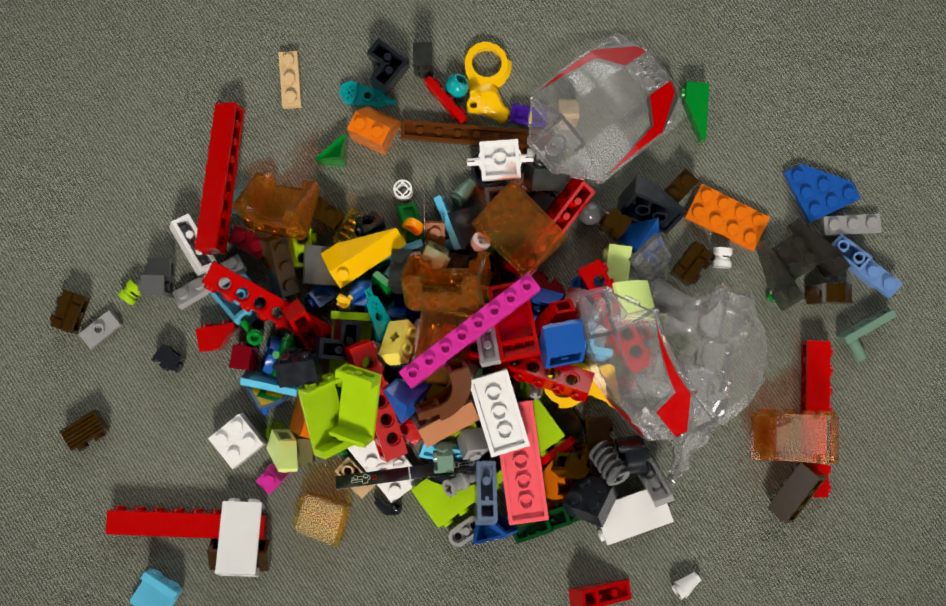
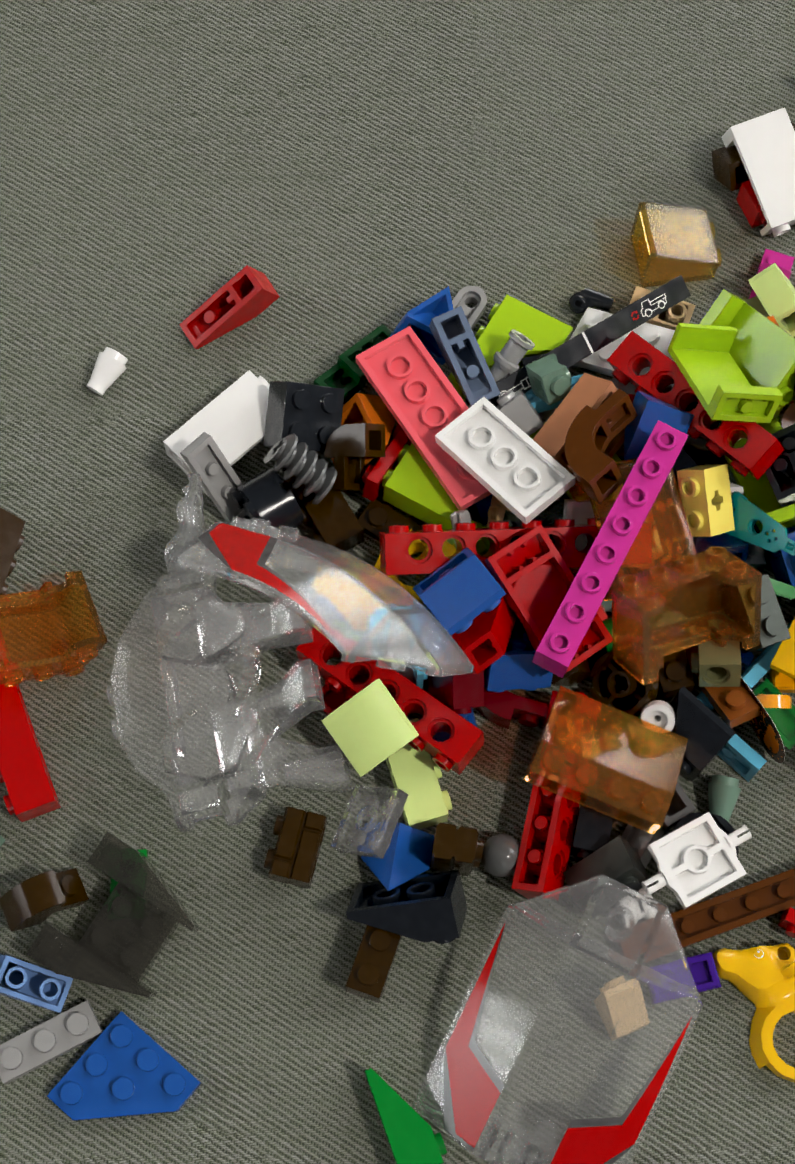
camera: 155 degrees right, 15 degrees down
light grey plate [477,327,501,367] -> none
orange plate [684,184,770,252] -> none
white wheel [712,247,733,269] -> none

